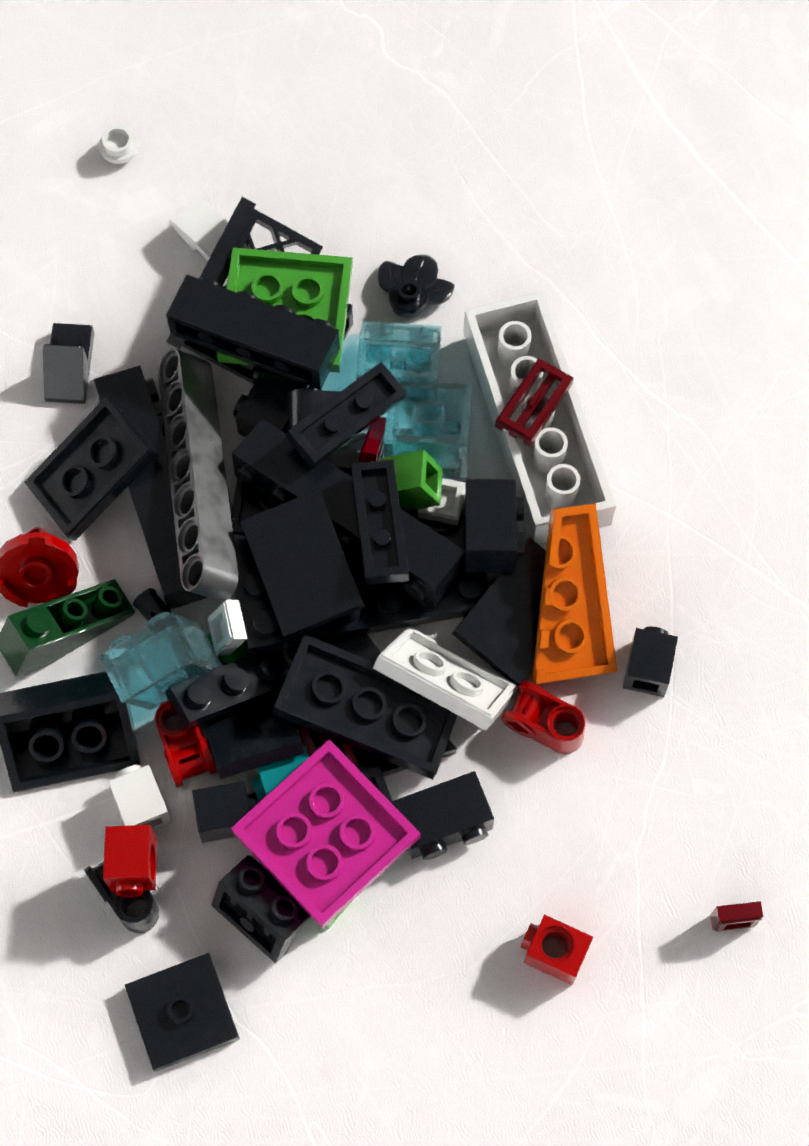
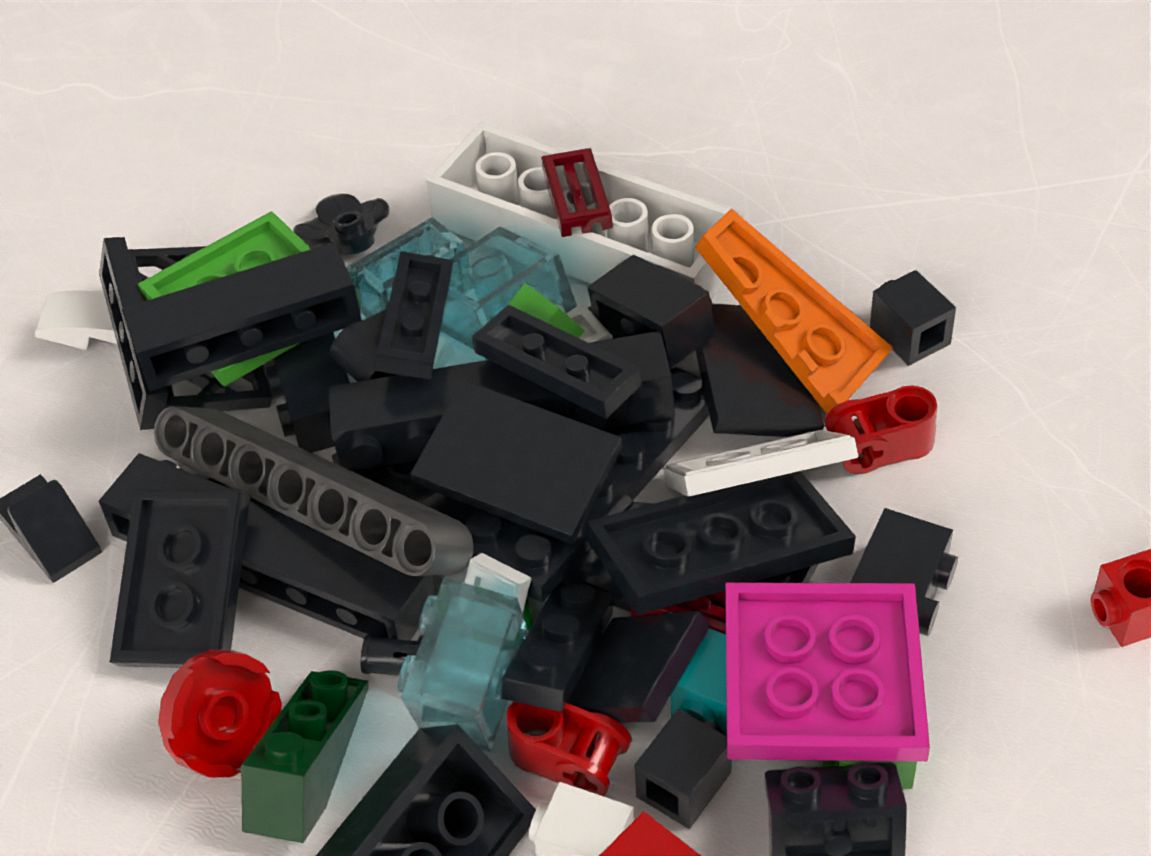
camera: 40 degrees left, 20 degrees down
dark red tile [359,417,389,463] -> none

